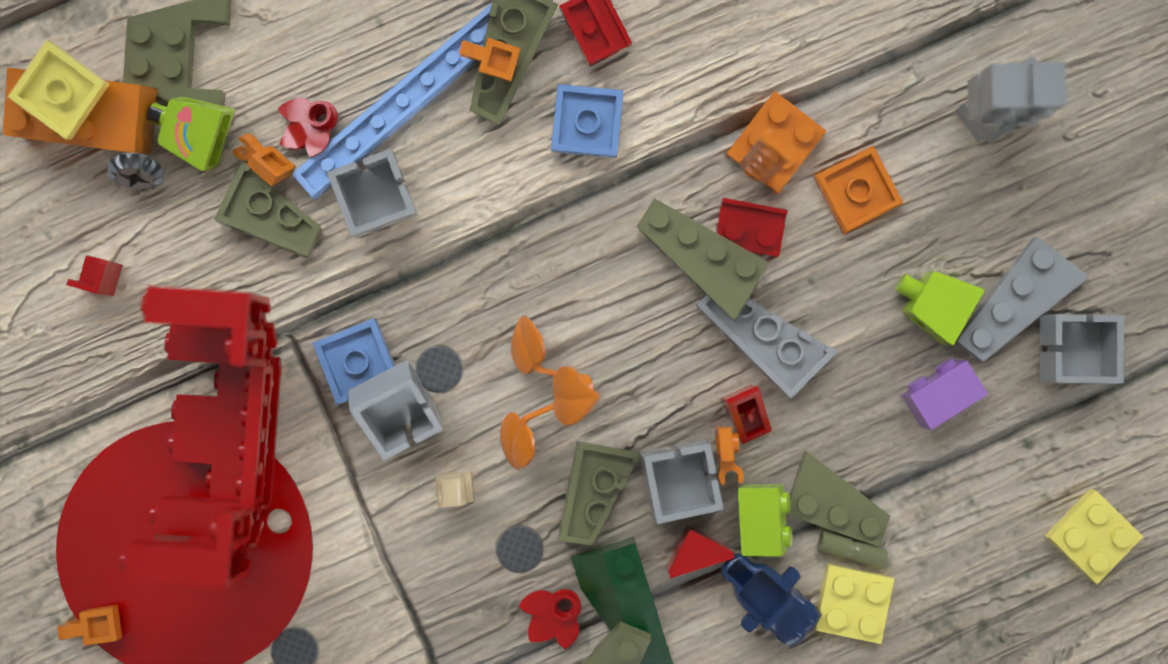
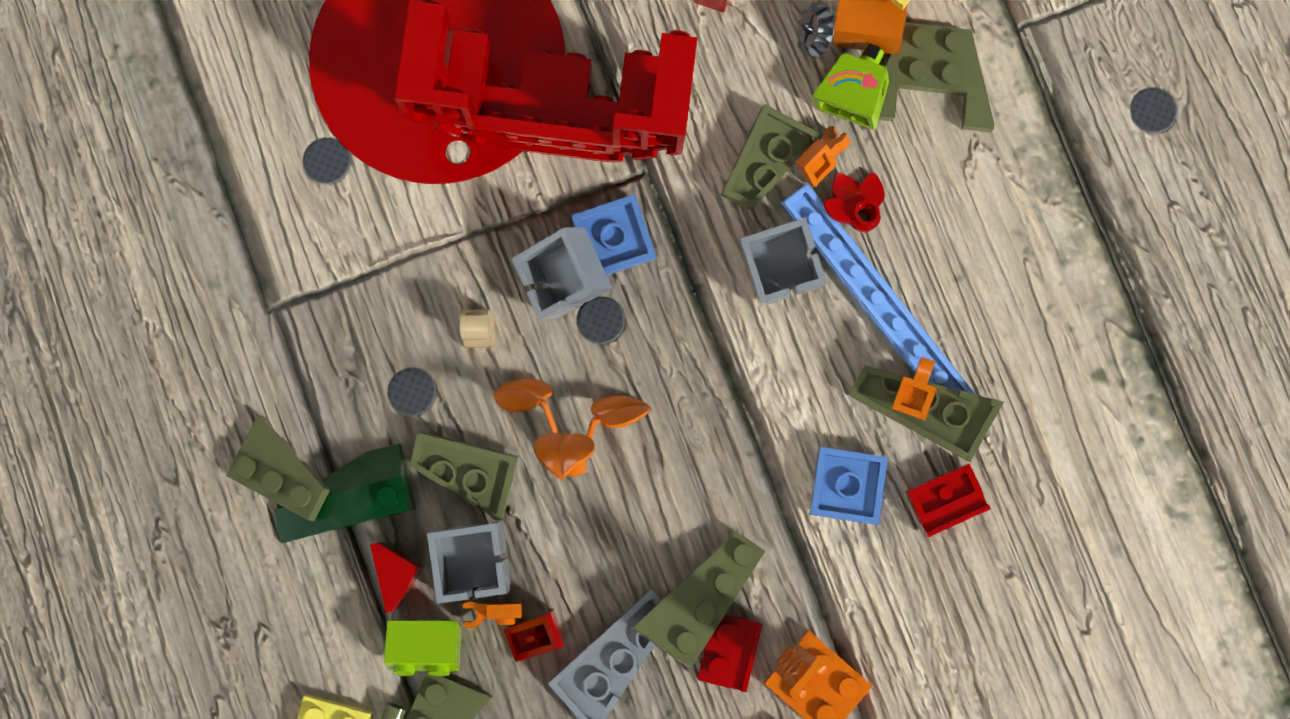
camera: 90 degrees right, 5 degrees down
red plate [519,588,581,649] -> none
dark blue piece [721,553,822,648] -> none

